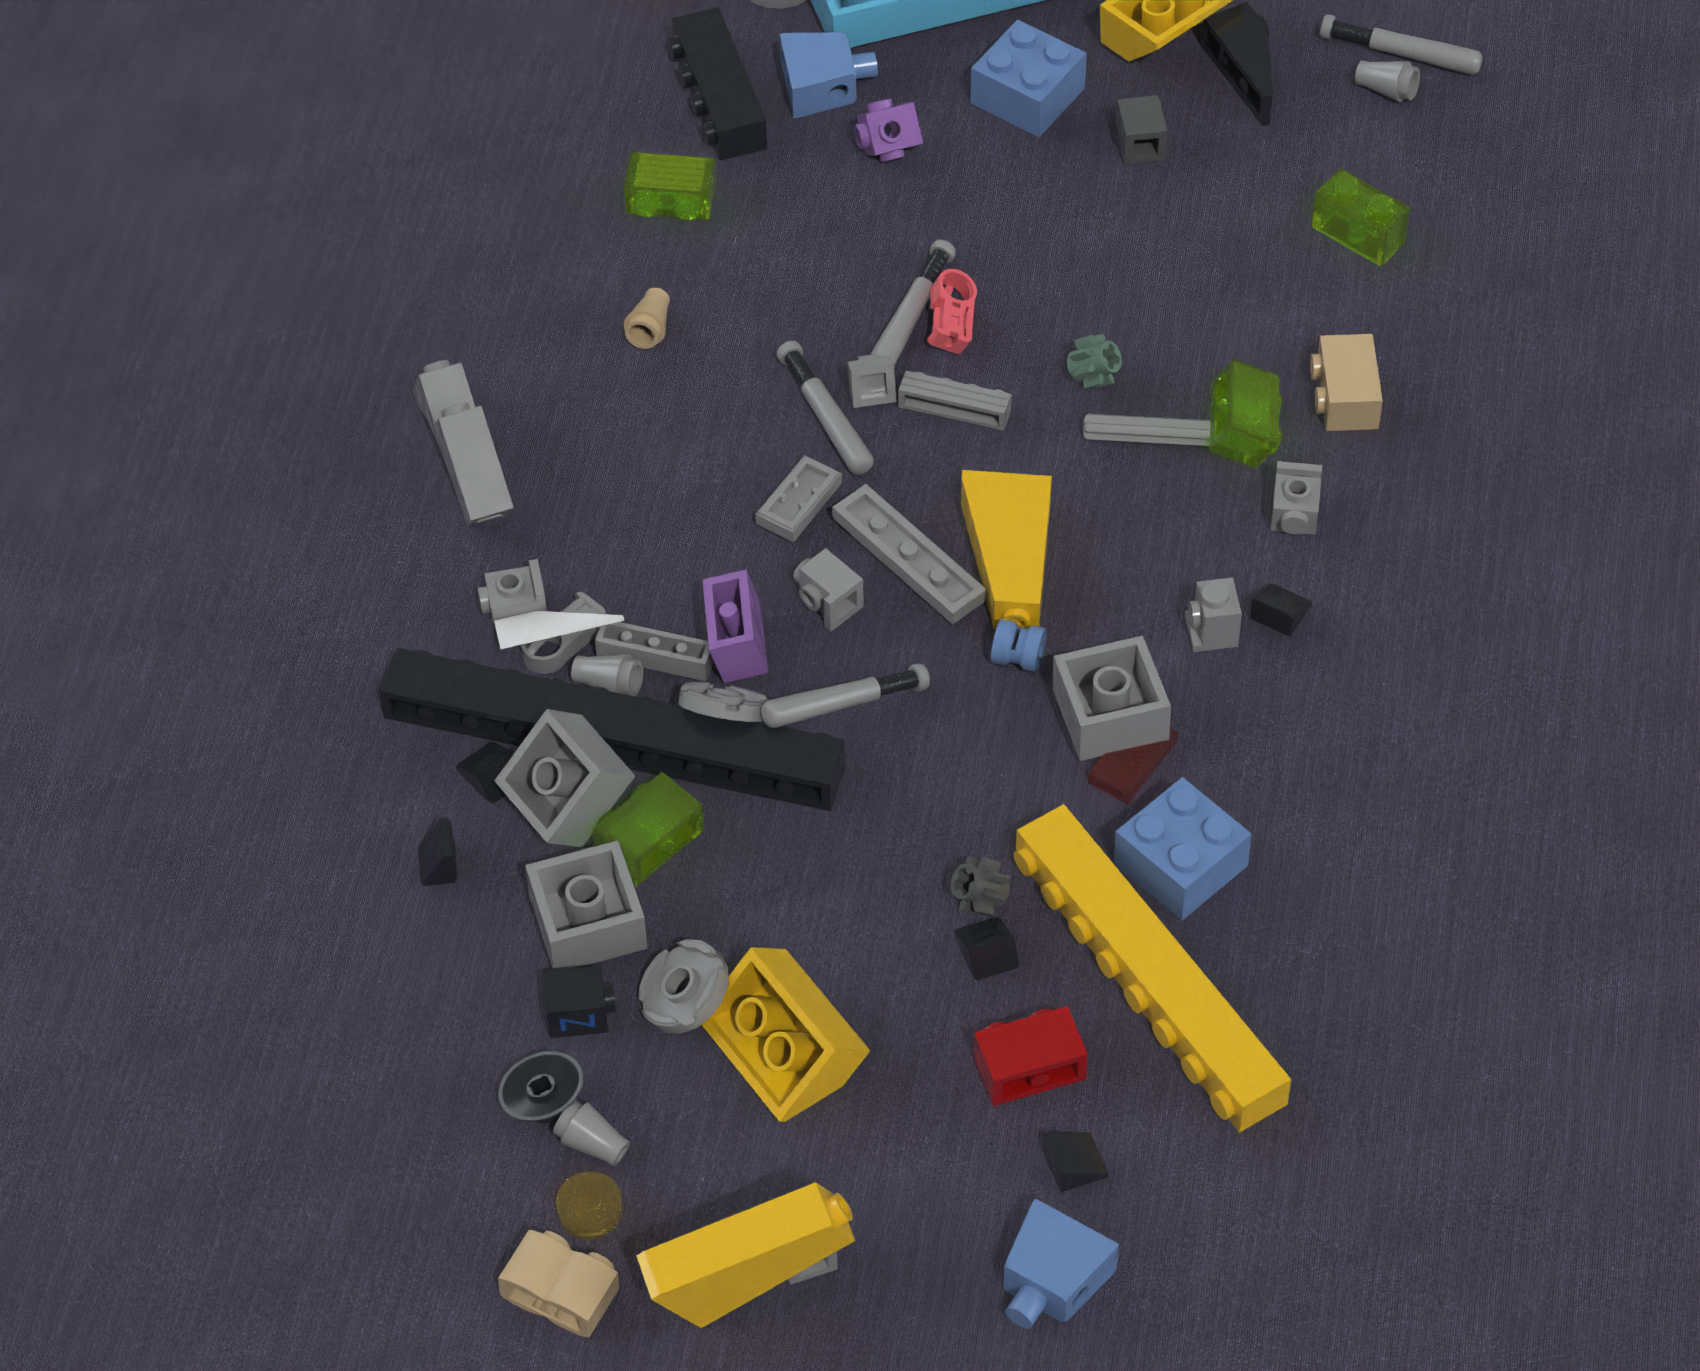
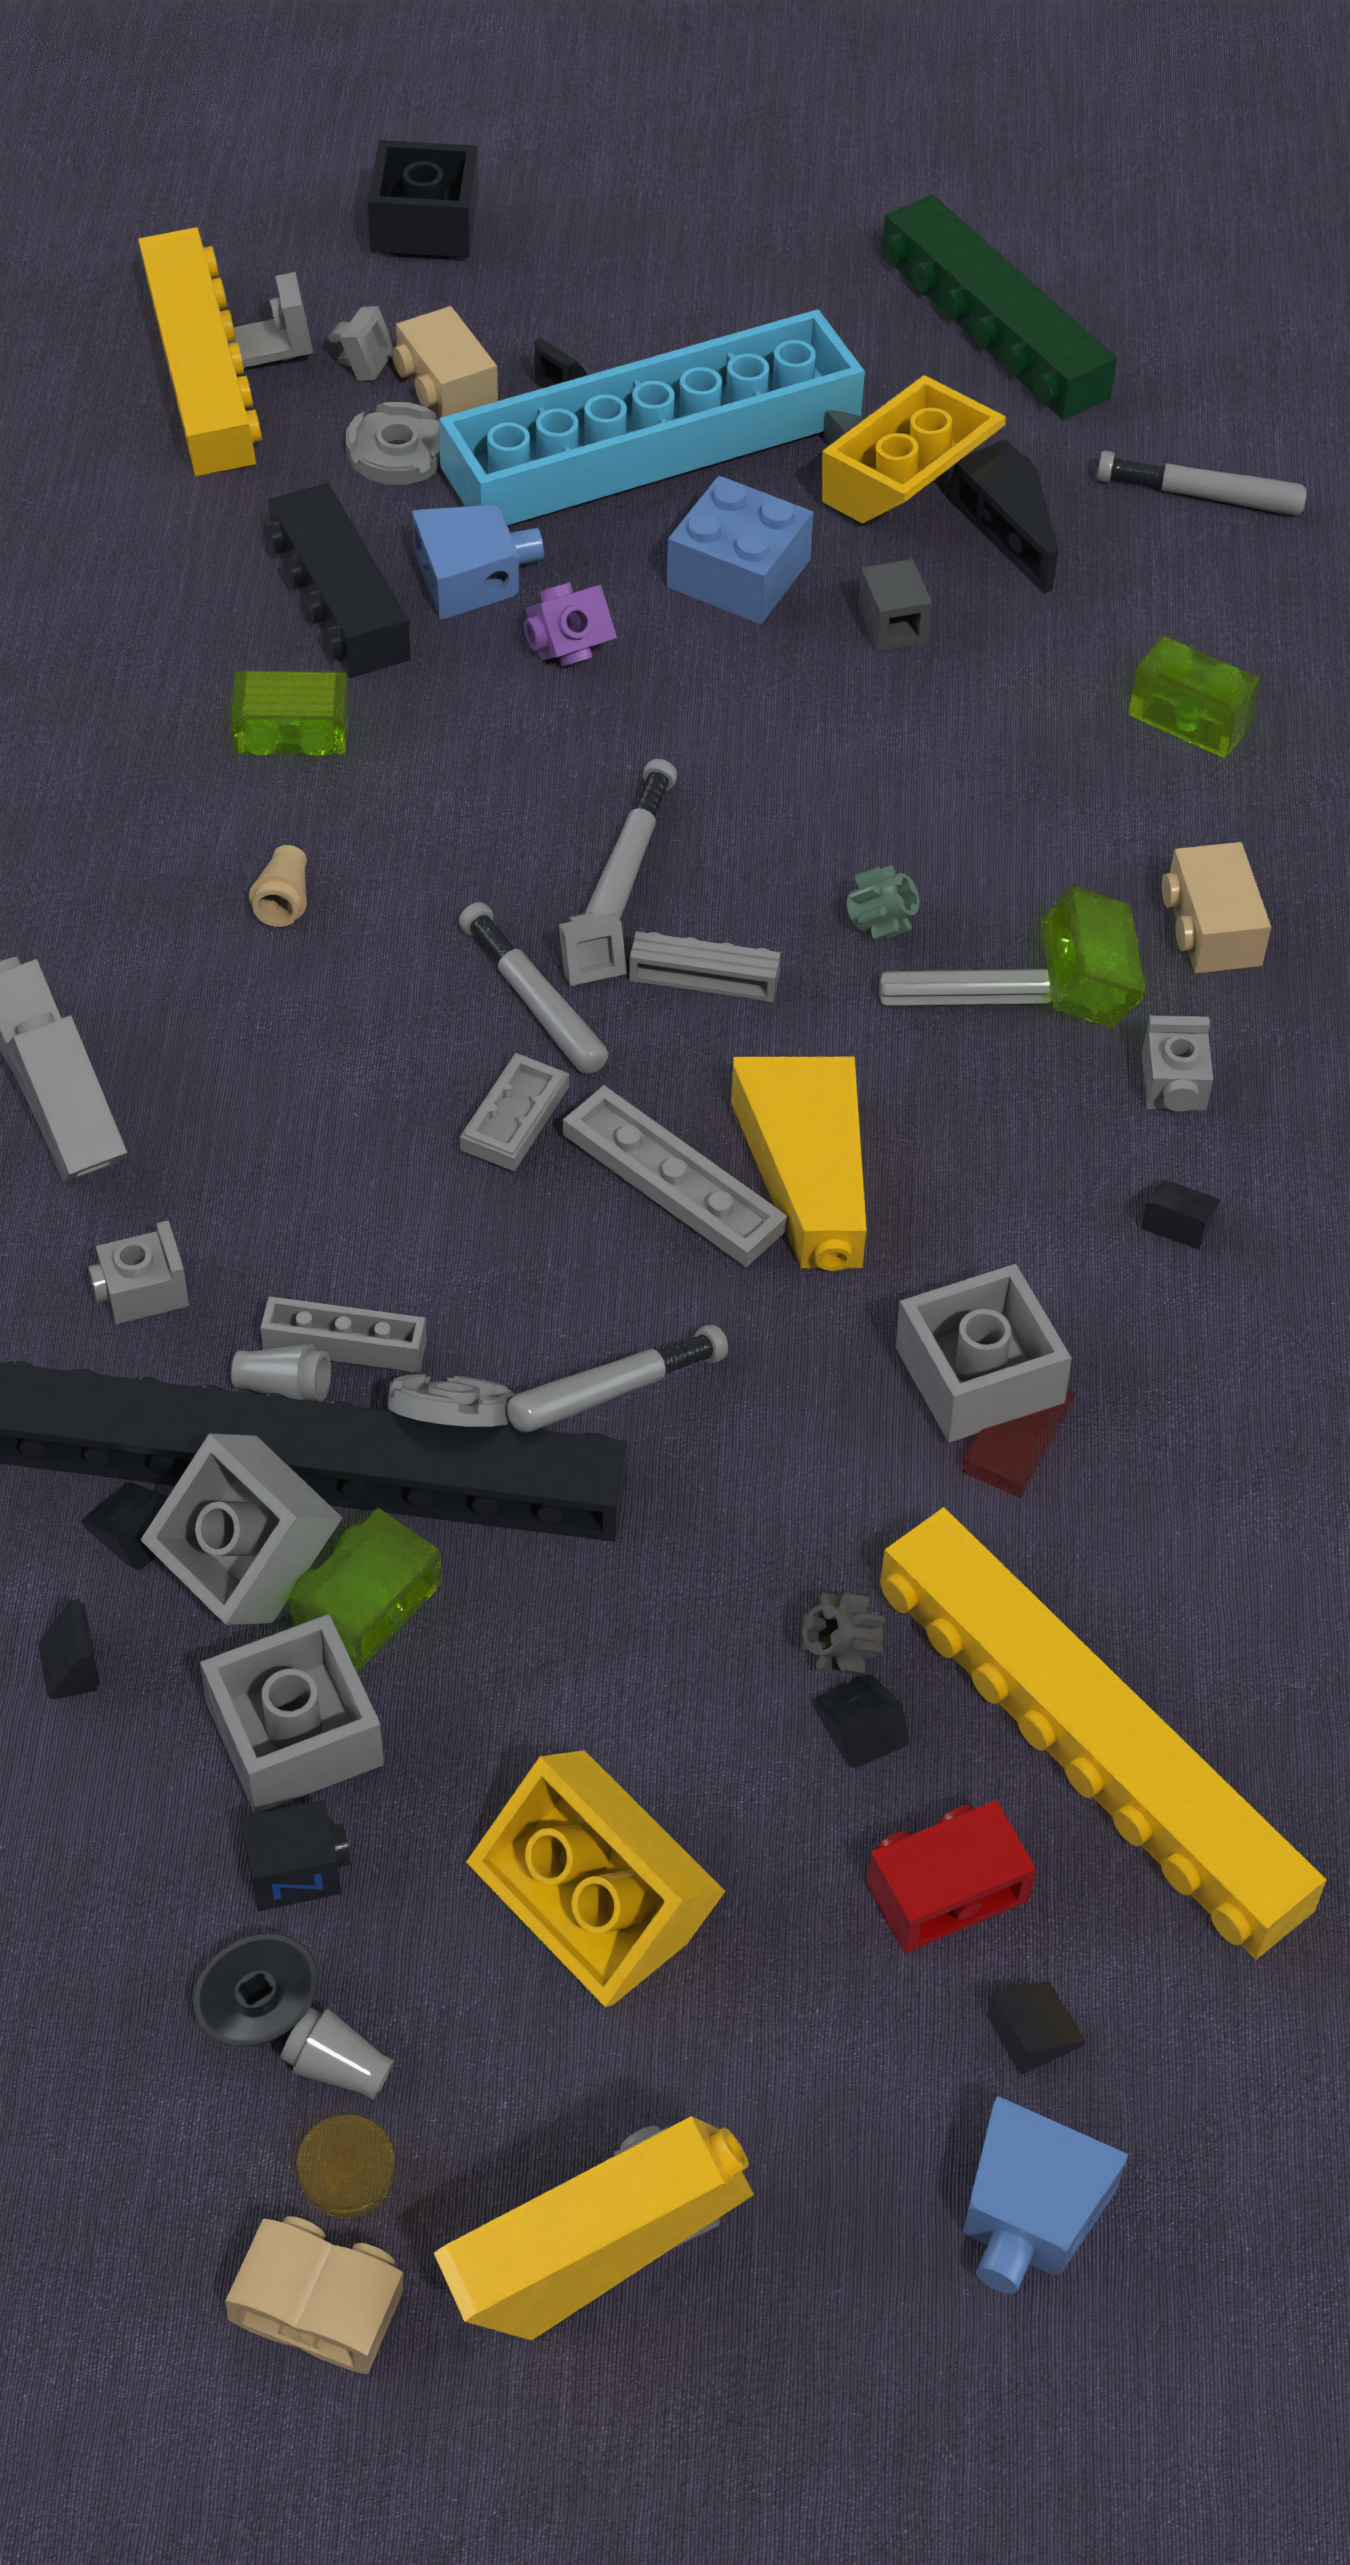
camera: 10 degrees left, 0 degrees up
white sticker [494,611,624,649] -> none
light grey piece [521,592,606,674] -> none
light grey tile [639,939,729,1034] -> none
medium lavender brick [702,569,768,683] -> none
light grey brick [793,548,864,632] -> none
coral piece [927,269,977,354] -> none
medium blue wheel [991,618,1047,673] -> none
medium blue brick [1113,777,1252,921] -> none
light grey brick [1185,577,1242,652] -> none
light grey cone [1355,60,1420,102] -> none

